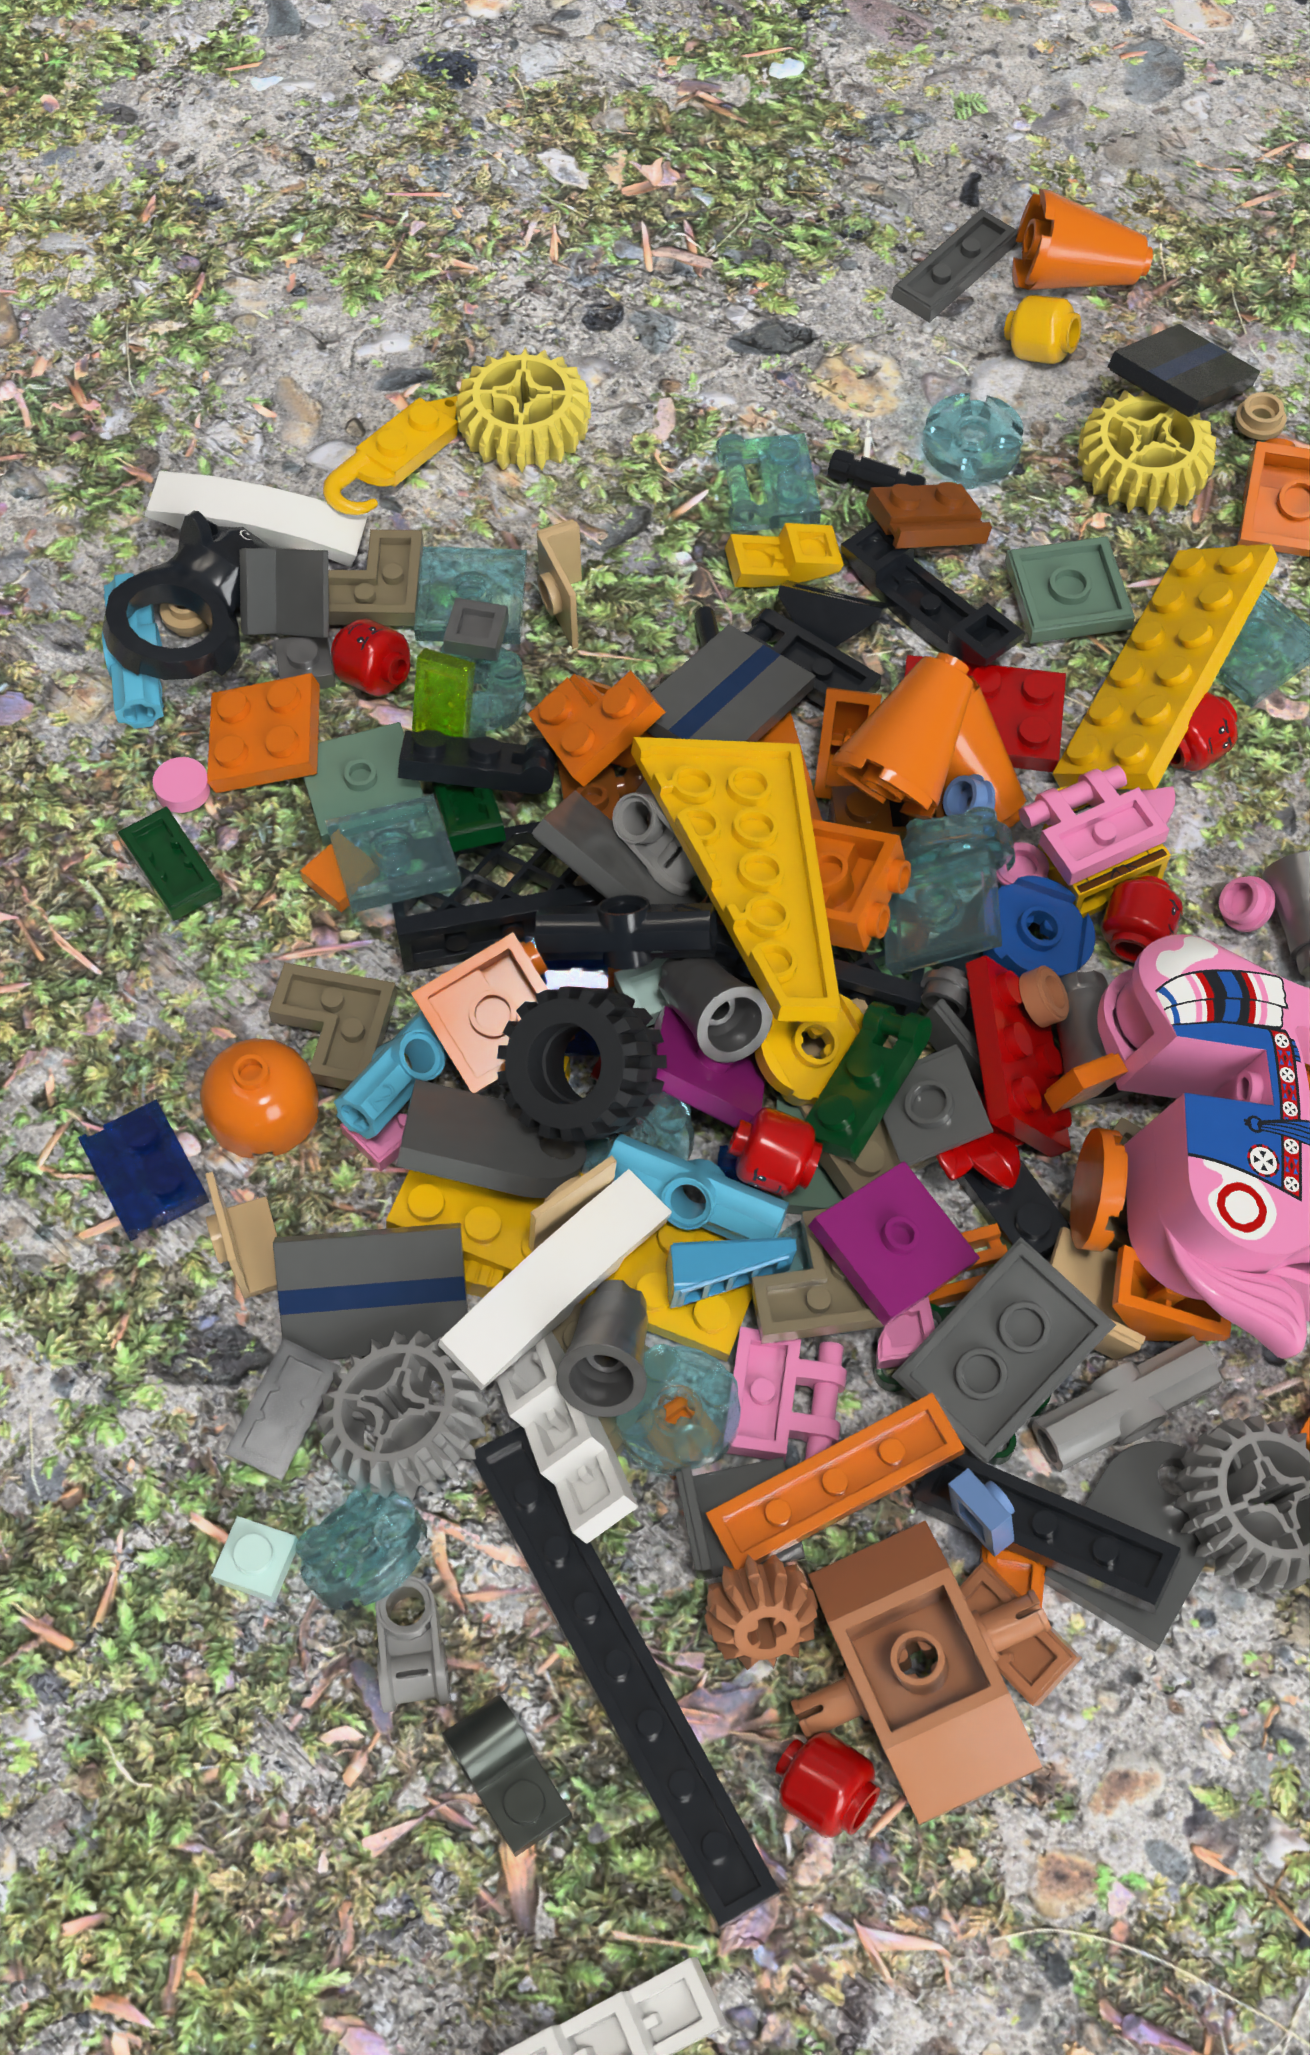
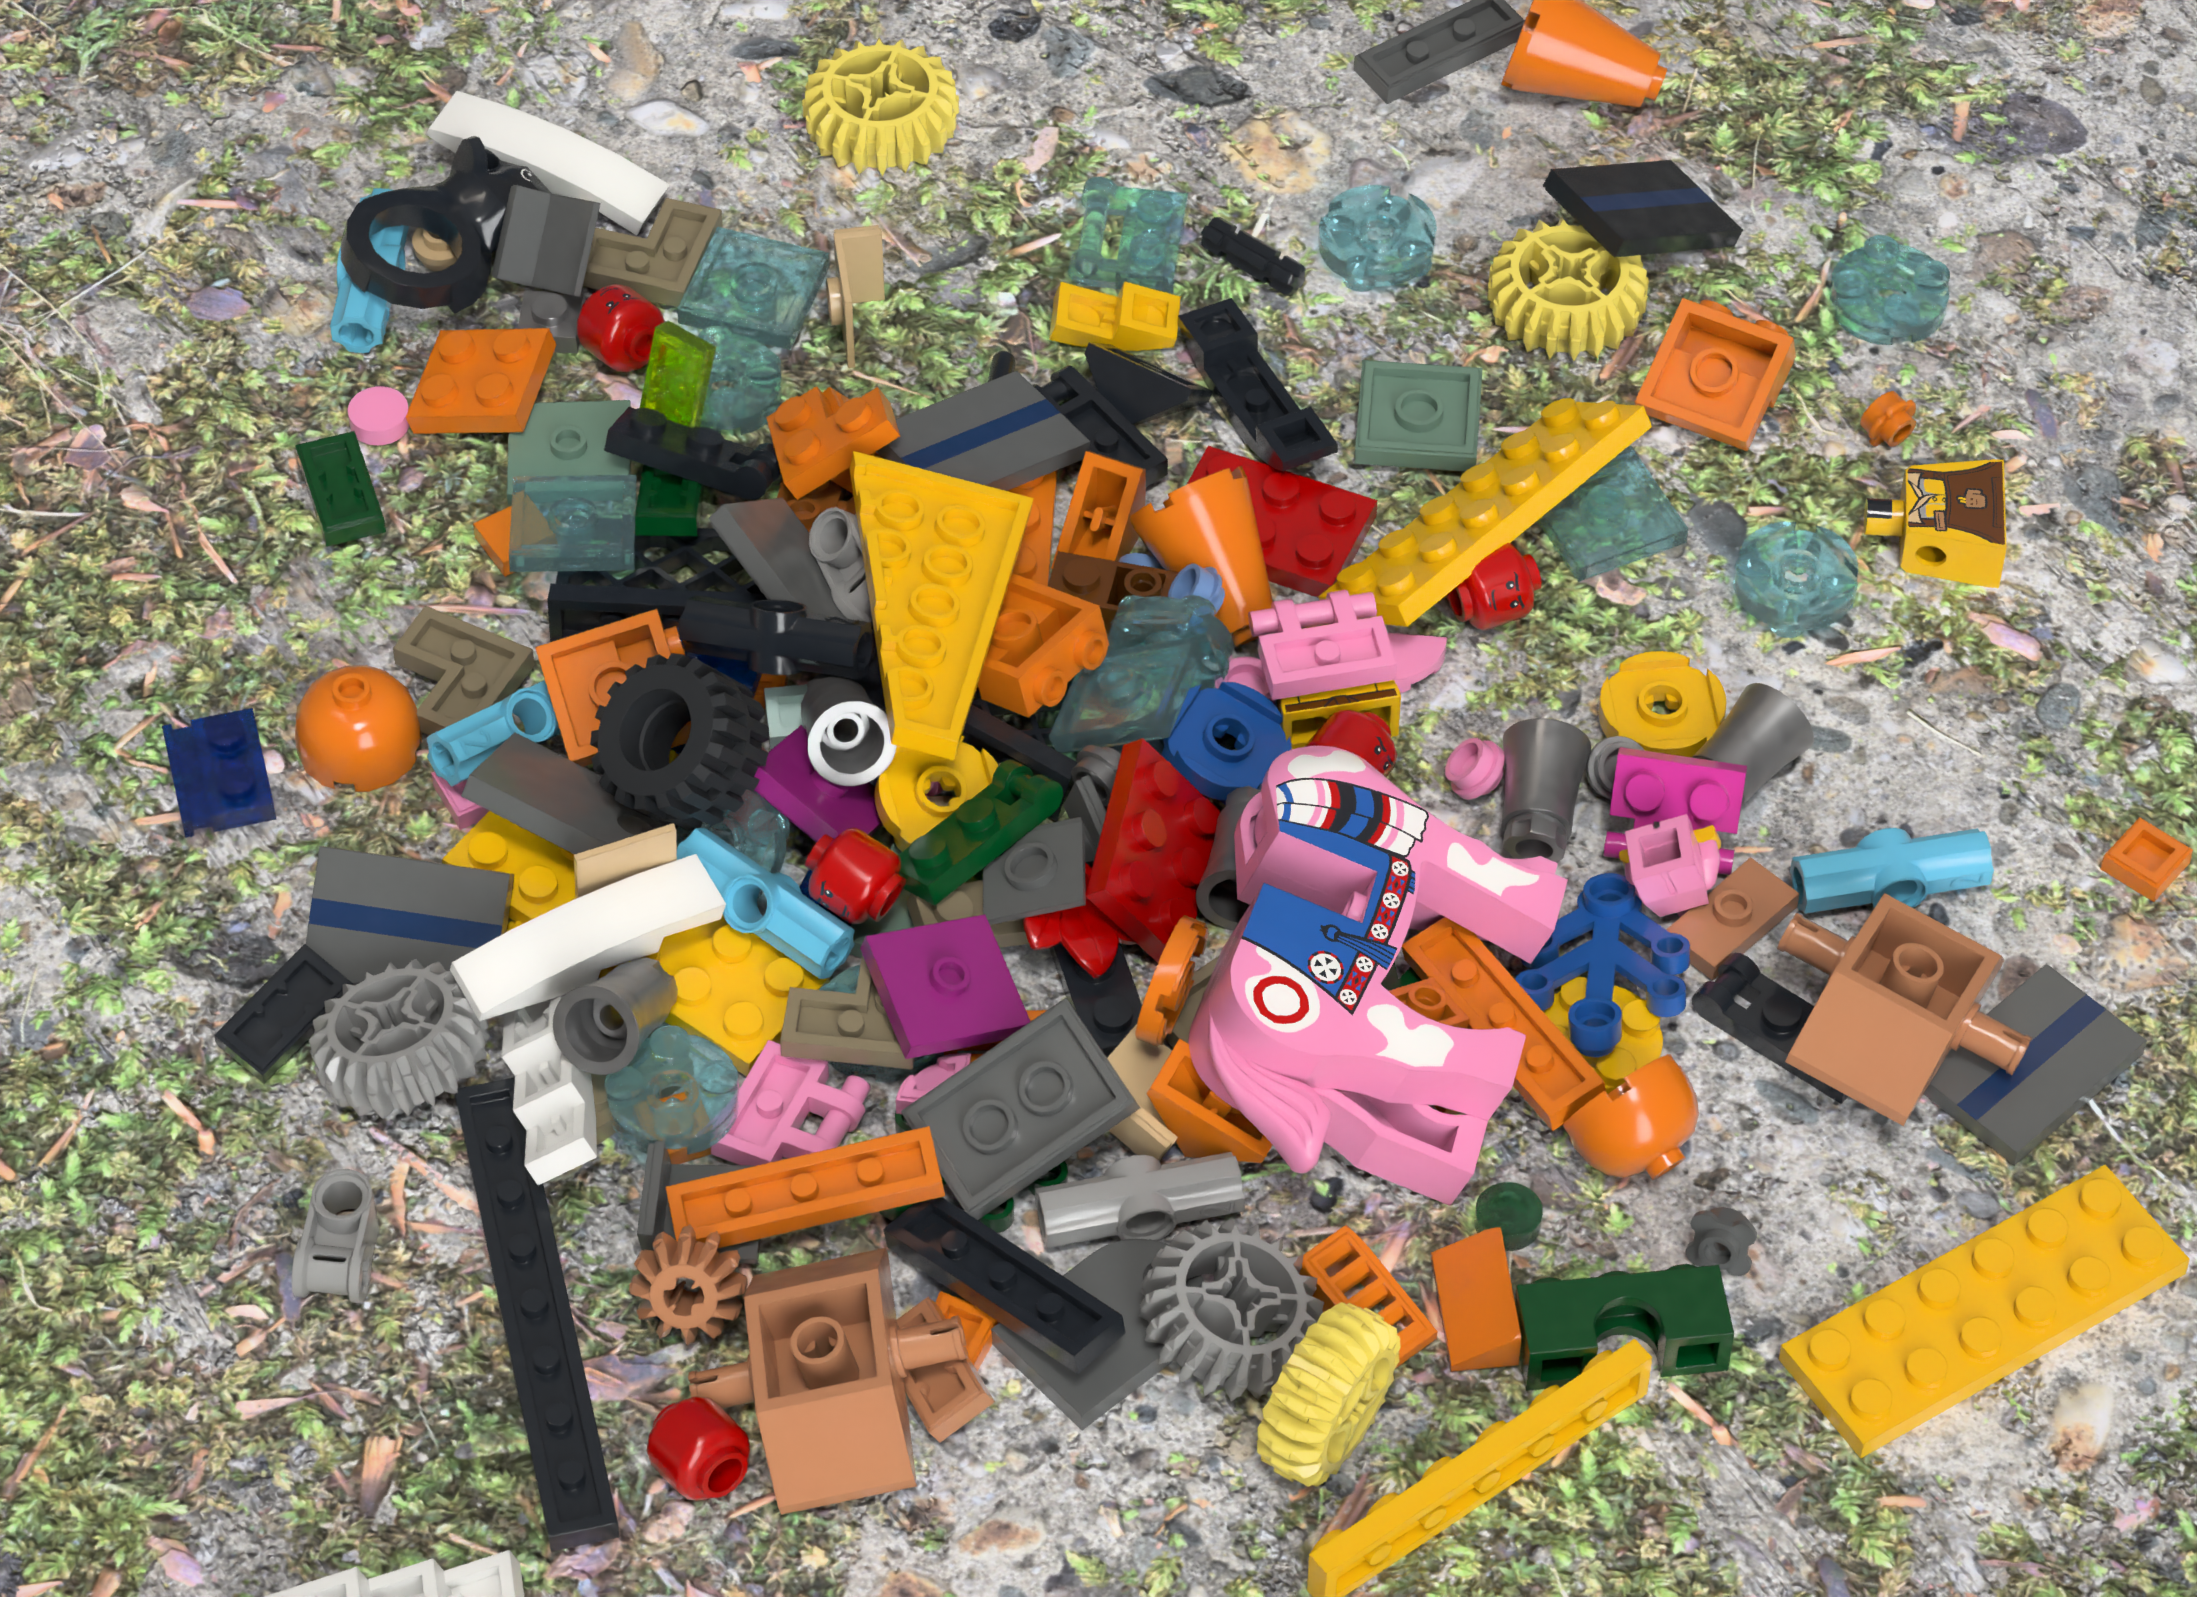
camera: 15 degrees right, 10 degrees down
tan piece [205,1172,278,1299] -> none
light aqua plate [211,1516,300,1603] -> none
clear light blue plate [295,1483,428,1610] -> none
yellow plate [323,396,458,515] -> none
pearl dark grey plate [442,1695,572,1857] -> none
flat silver plate [443,598,509,661] -> none
dark azure slope [666,1237,797,1308] -> none
orange cone [831,652,974,820] -> none
dark orange plate [866,482,992,549] -> none
medium blue plate [948,1468,1015,1557] -> none
yellow head [1004,295,1081,364] -> none
nougat tile [1019,966,1069,1028] -> none
orange tile [1044,1053,1128,1113] -> none
tan plate [1235,392,1287,440] -> none

